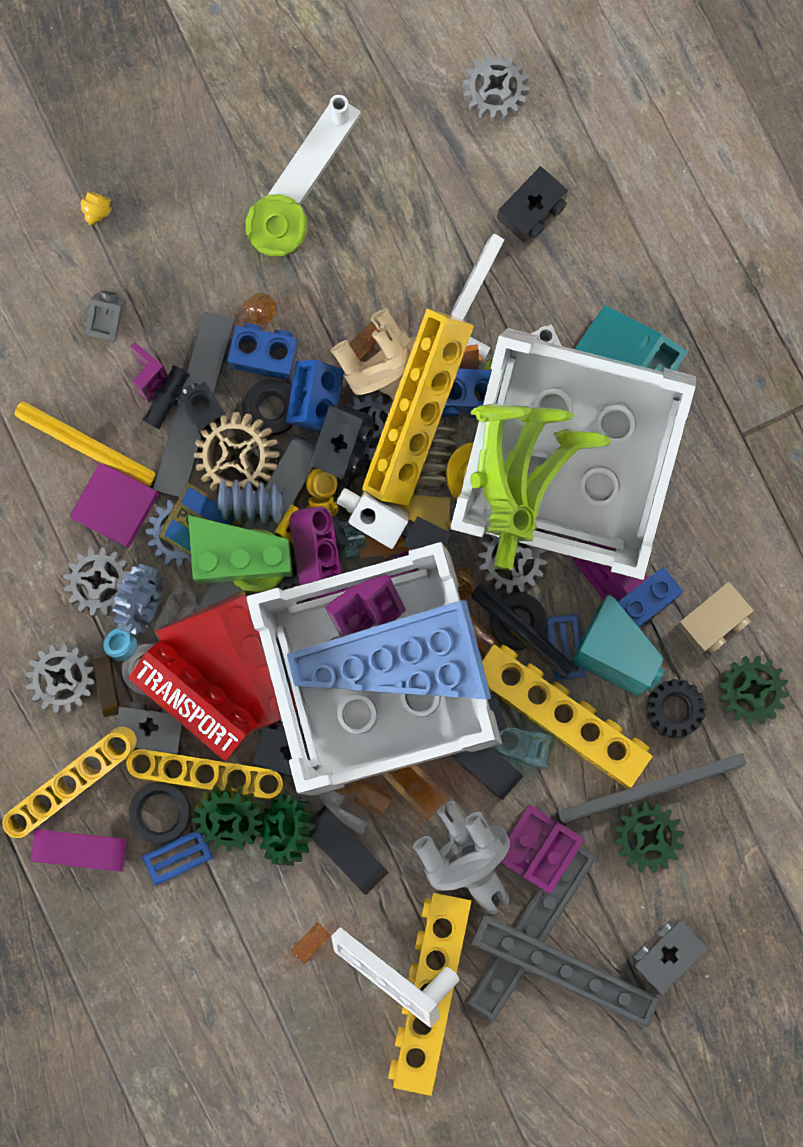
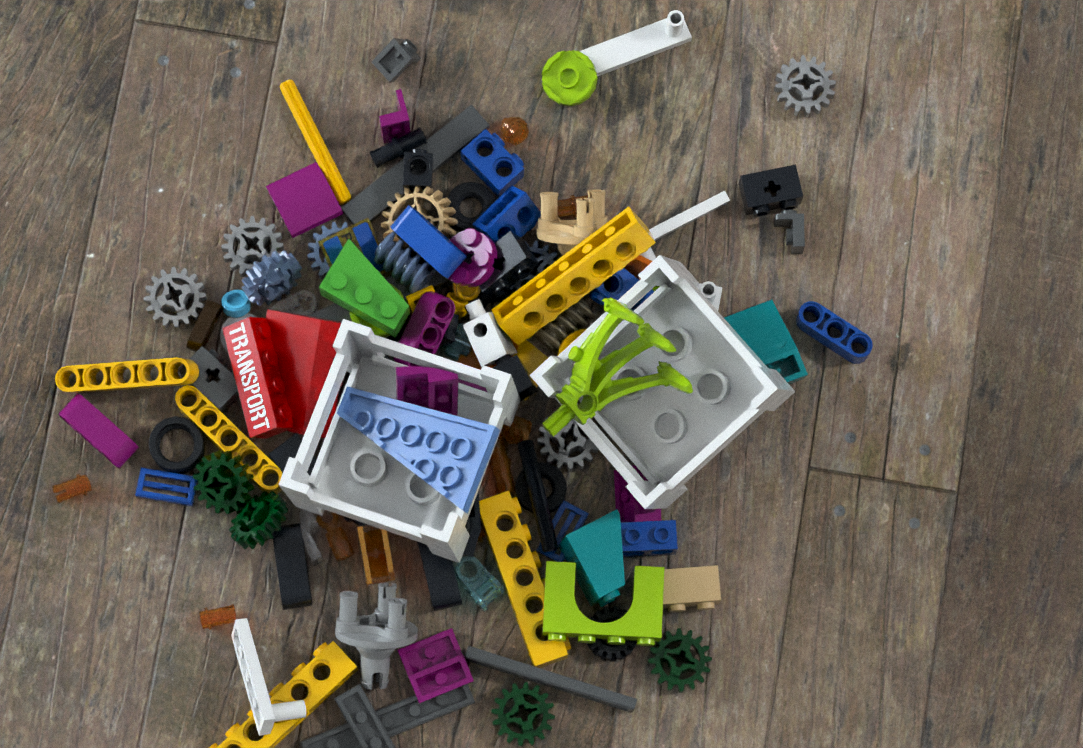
camera: 30 degrees right, 5 degrees down
none -> clear orange pin [52,474,92,503]
none -> blue beam [390,205,467,279]
none -> magenta plate [448,228,497,287]
none -> lime arch [542,561,664,646]
none -> dark grey bracket [774,210,805,254]
none -> blue beam [796,301,873,364]

